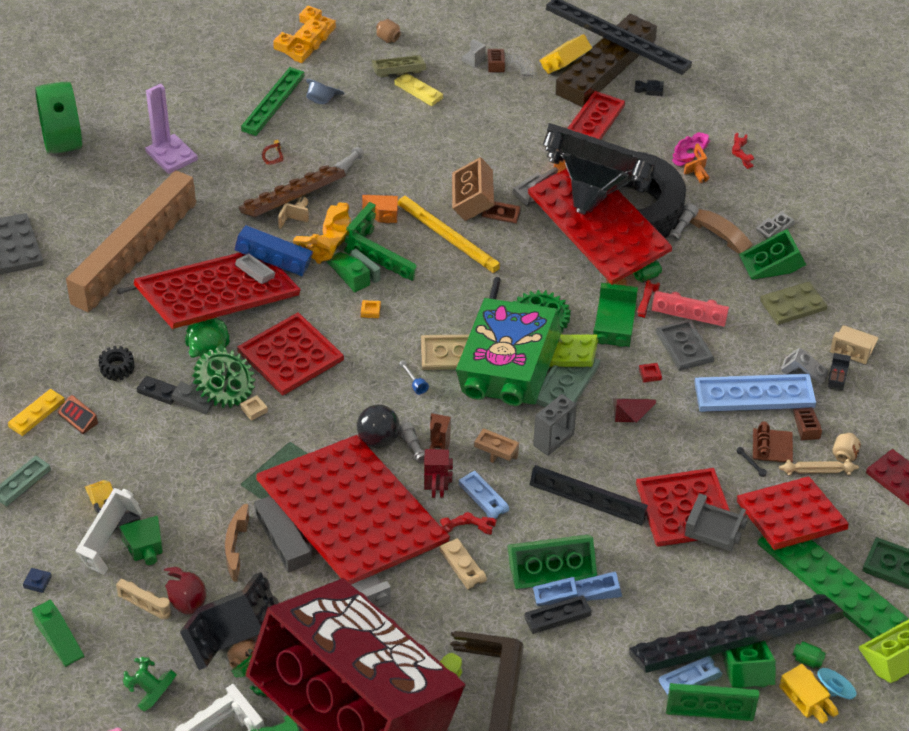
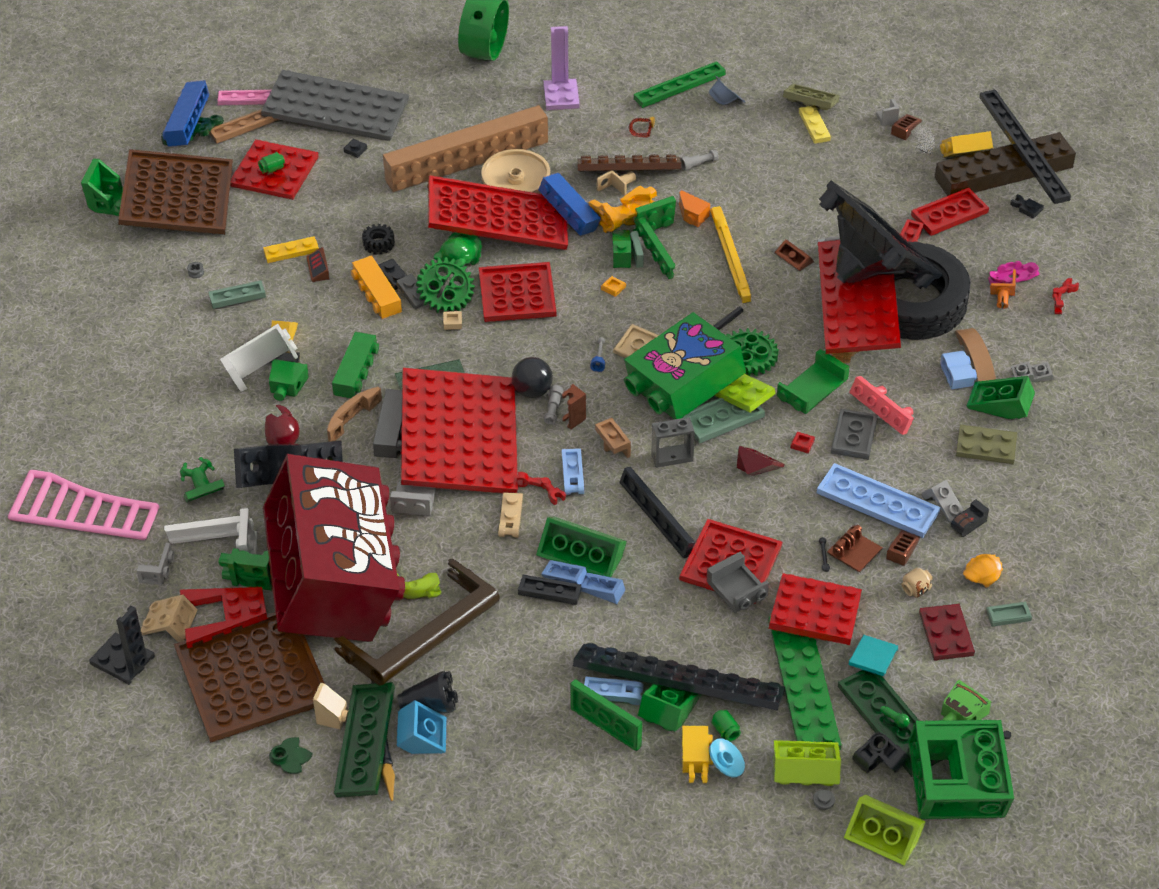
camera: 35 degrees right, 0 degrees up
dark blue plate [23,568,52,593] -> none
green slope [32,599,84,667] -> none
tan plate [116,578,171,619] -> none
light grey tile [235,254,275,284] -> none
light orange bracket [273,6,336,63] -> none
medium nougat head [376,19,401,43] -> none
dark red brick [424,449,453,499] -> none
medium nougat brick [452,157,494,221] -> none
green brick [634,260,662,283] -> none
red piece [637,280,660,318] -> none
light grey piece [669,203,699,241] -> none
tan wheel [779,459,859,476] -> none
tan bracket [830,325,878,364] -> none
none -> green brick [332,332,379,398]
none -> black plate [343,139,367,158]
none -> light orange brick [351,256,402,319]
none -> tan dish [482,149,550,193]
none -> teal piece [848,635,898,676]
none -> light blue brick [940,351,977,389]
none -> light orange hair [963,554,1003,588]

